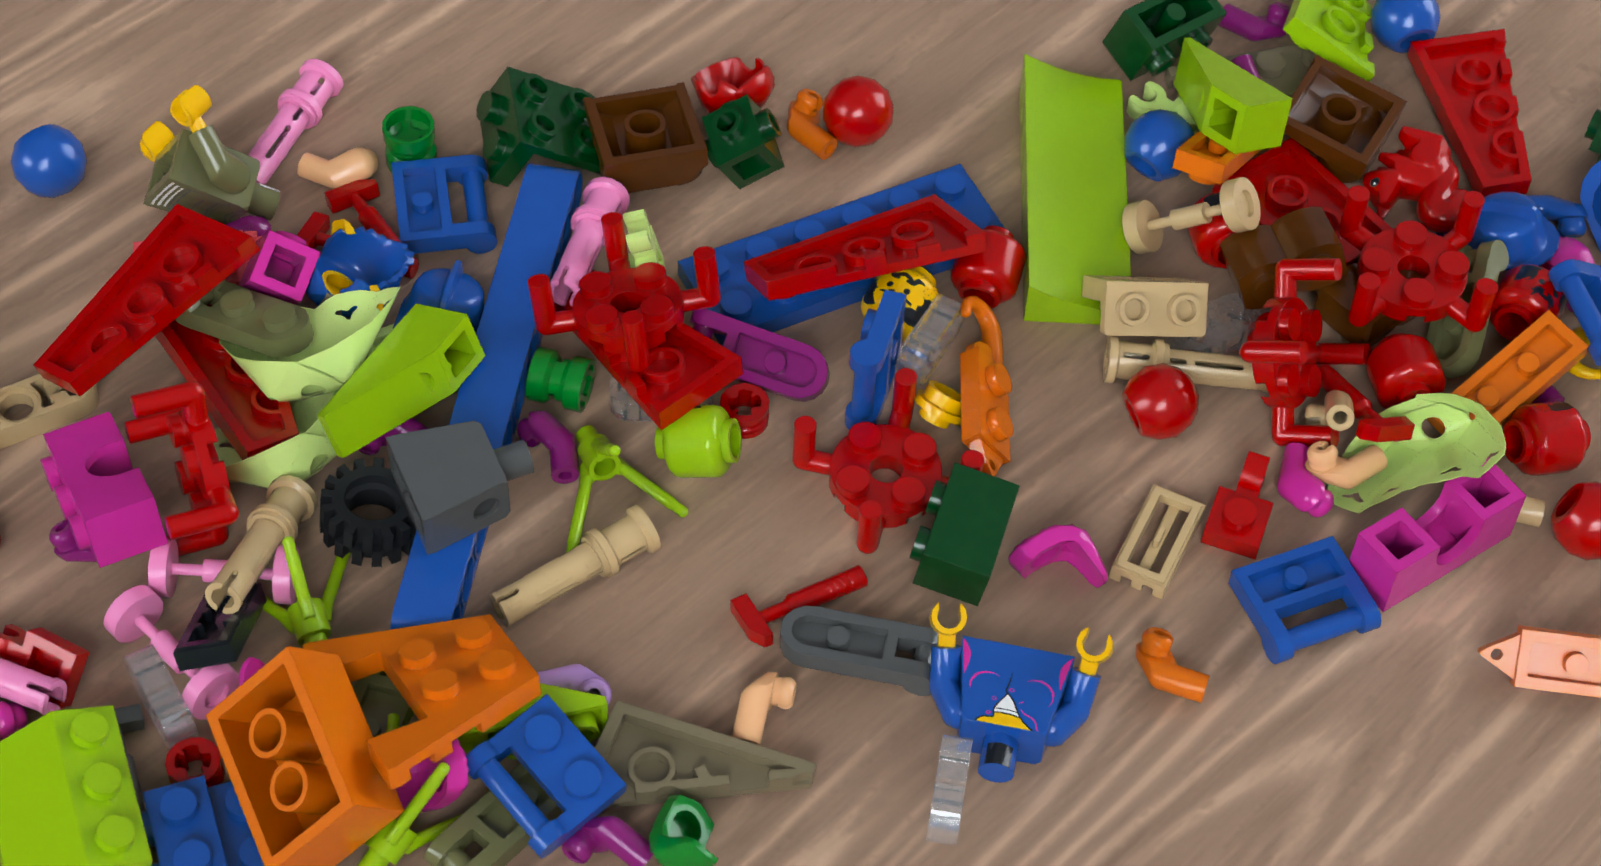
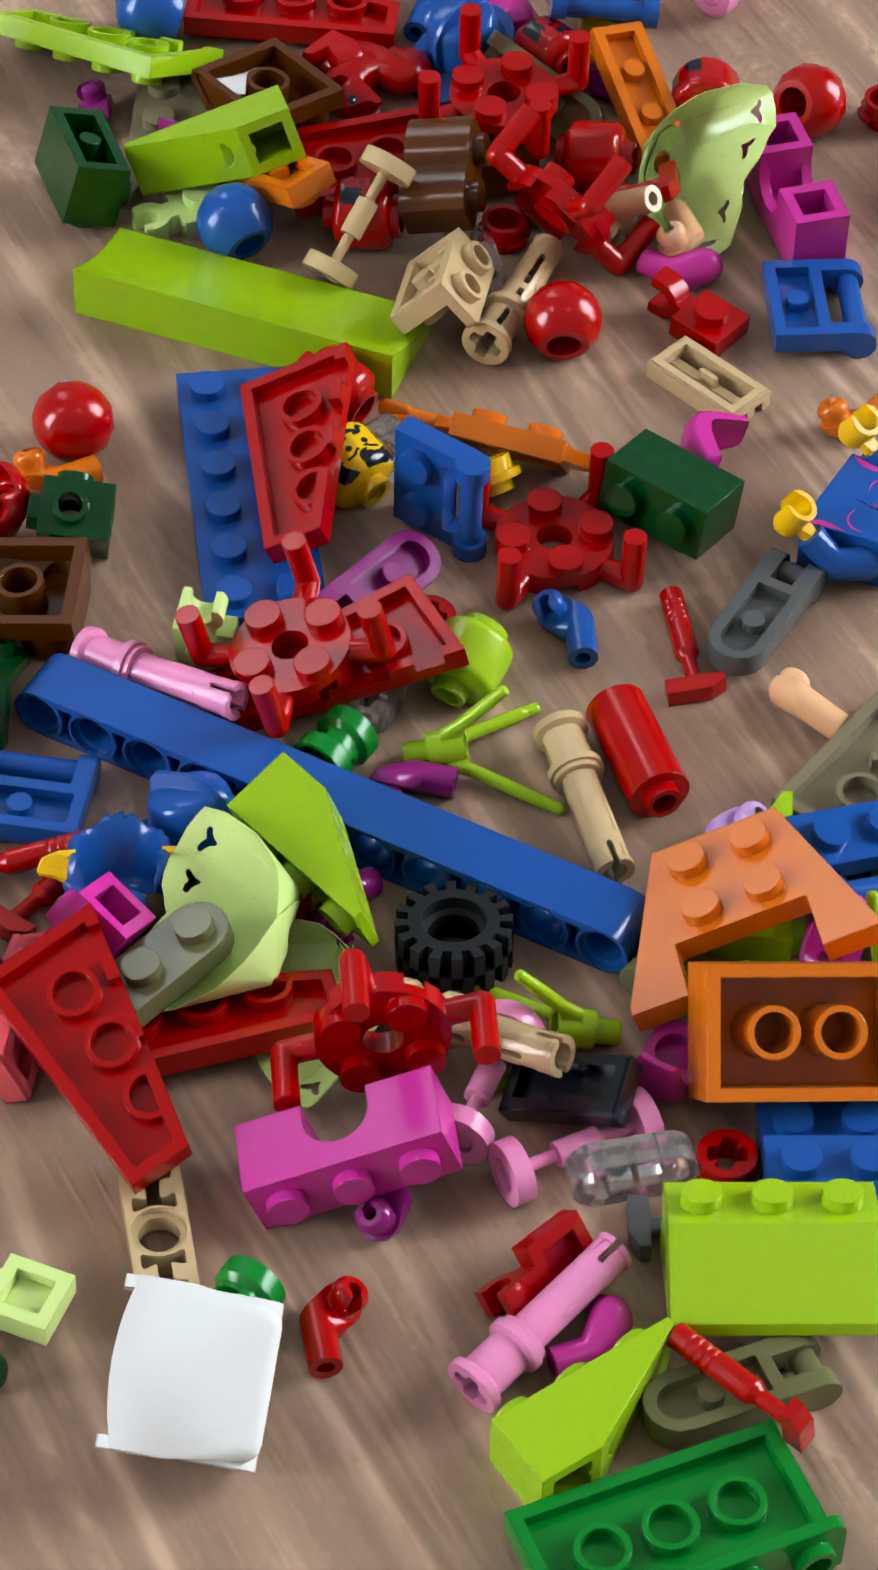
camera: 70 degrees left, 5 degrees down
dark grey torso [386,421,534,555] -> none
none -> blue arm [532,589,598,669]
none -> red brick [585,684,690,818]

